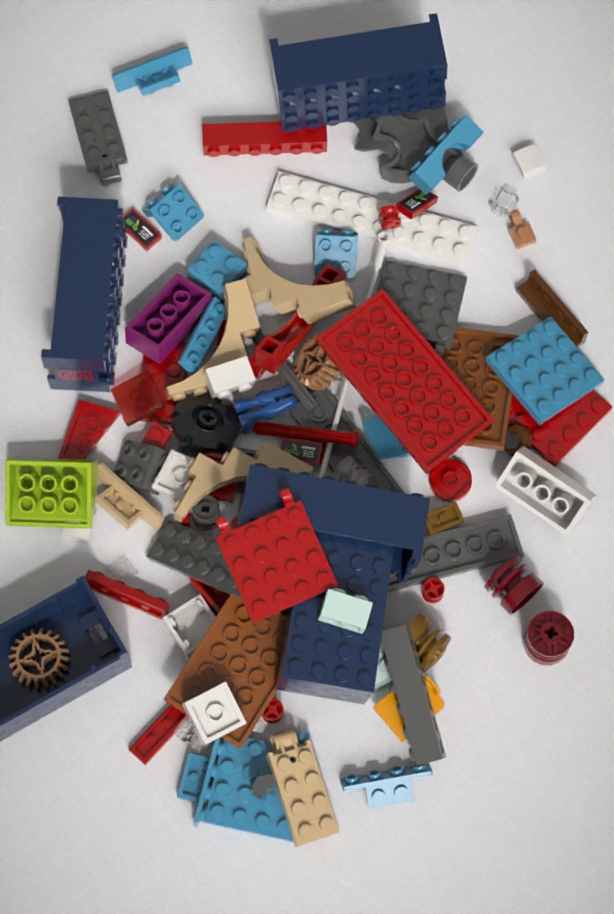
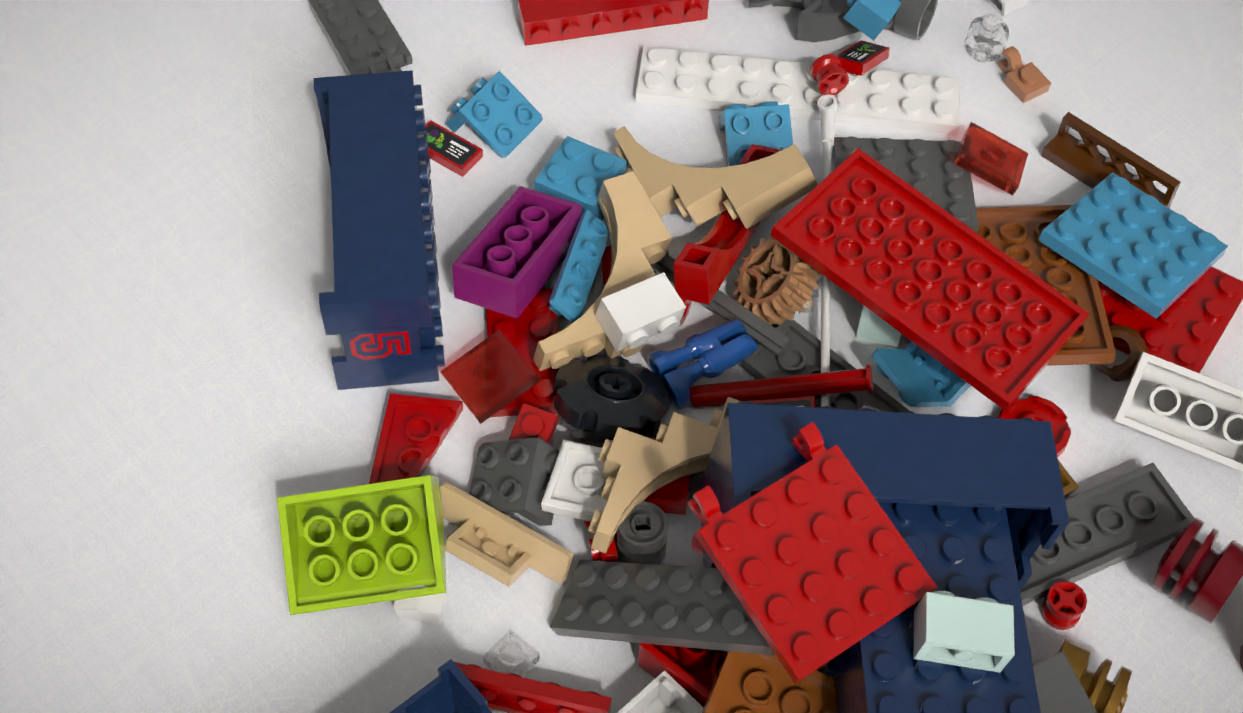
camera: 10 degrees left, 15 degrees down
none -> clear red tile [954,122,1028,196]

